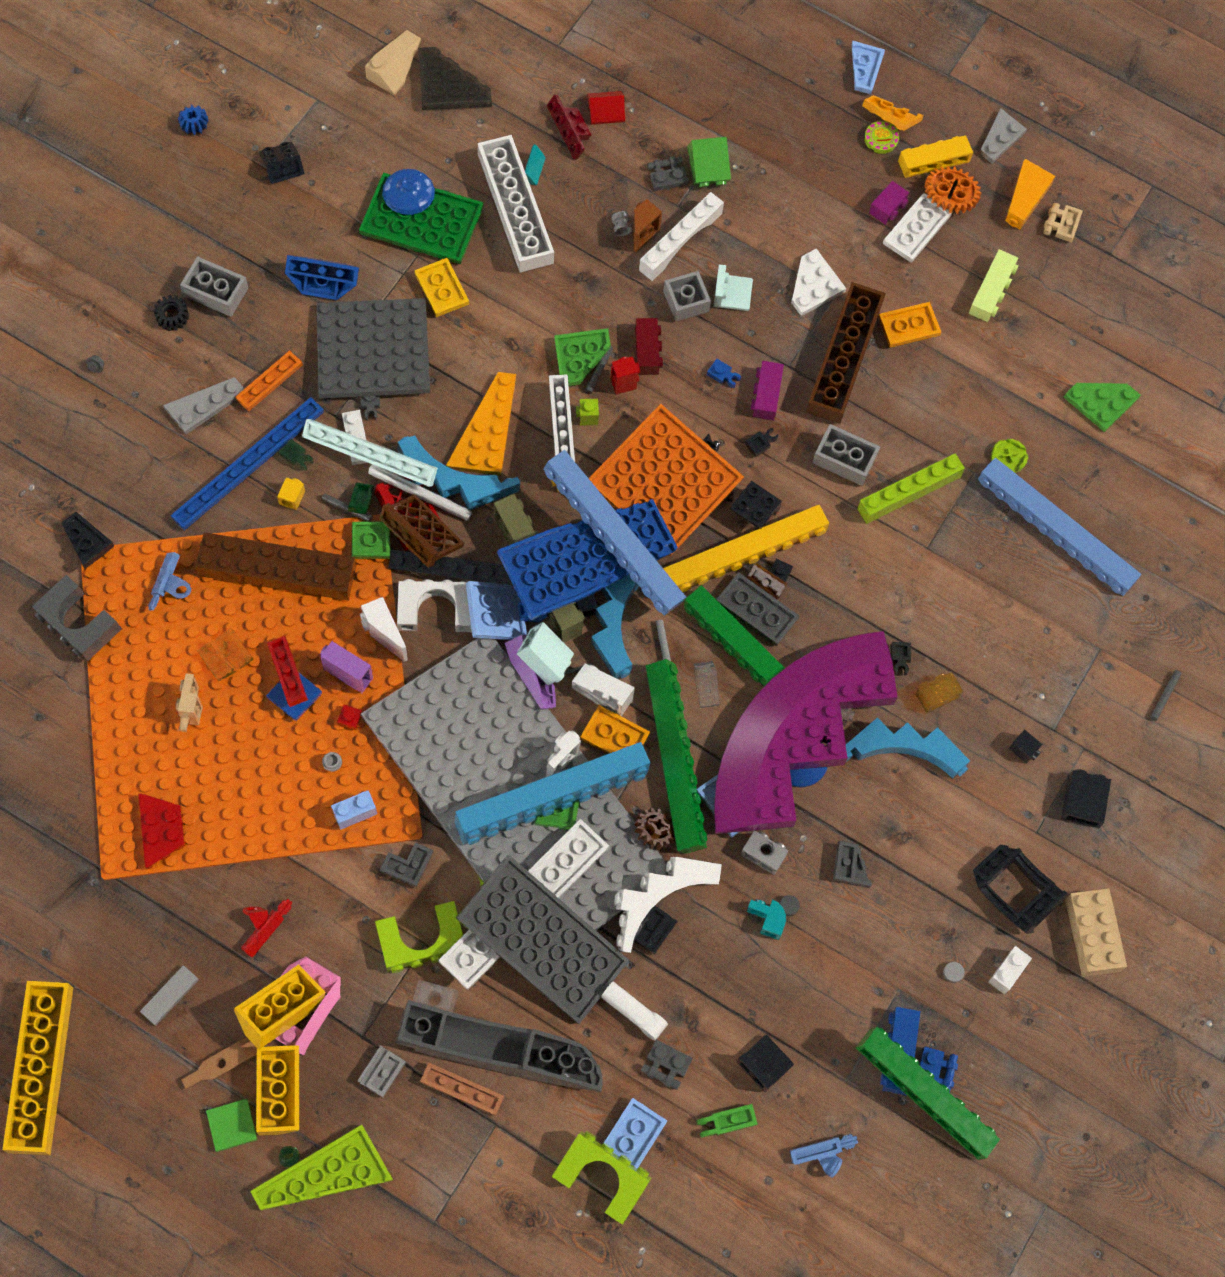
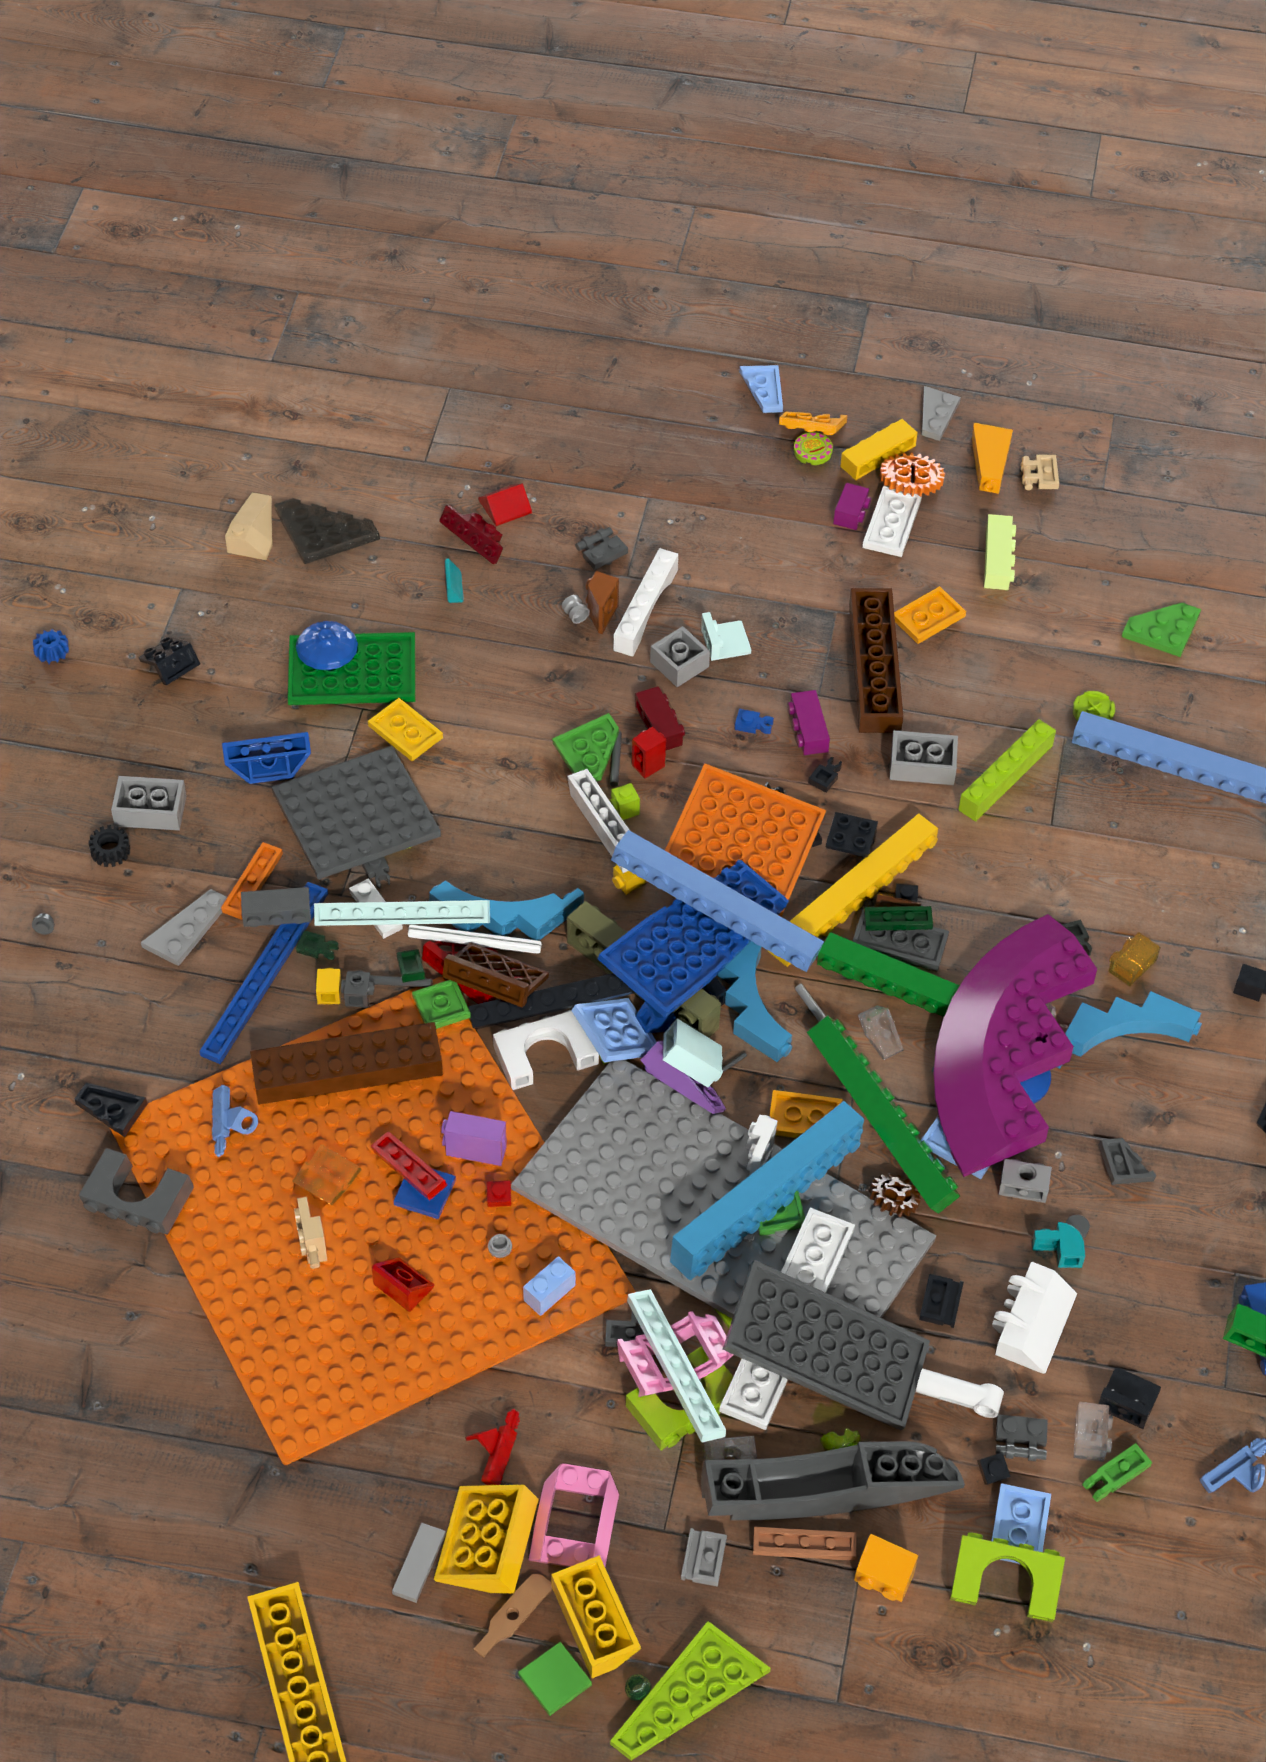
camera: 15 degrees left, 15 degrees down
red wing [138,793,185,870] -> none
yellow slope [234,964,326,1050] -> none
white slope [360,597,408,662] -> none
light orange wing [446,372,516,476] -> none
white brick [478,135,554,272] -> none
white wedge [572,664,635,716] -> none
white arch [614,857,722,953] -> none
bright green slope [687,137,731,188] -> none
white plate [791,249,846,316] -> none
none -> dark grey brick [241,887,311,927]
none -> dark grey brick [341,970,375,1008]
none -> red slope [372,1257,435,1312]
none -> yellow slope [434,1485,539,1593]
none -> bright pink wedge [617,1311,733,1397]
none -> light aqua plate [627,1289,726,1442]
none -> clear neon green hair [820,1428,861,1451]
none -> light orange slope [854,1534,918,1602]
none -> dark green plate [864,906,933,931]
none -> black plate [977,1452,1011,1485]
none -> white piece [992,1262,1077,1374]
none -> clear brick [1073,1402,1113,1462]

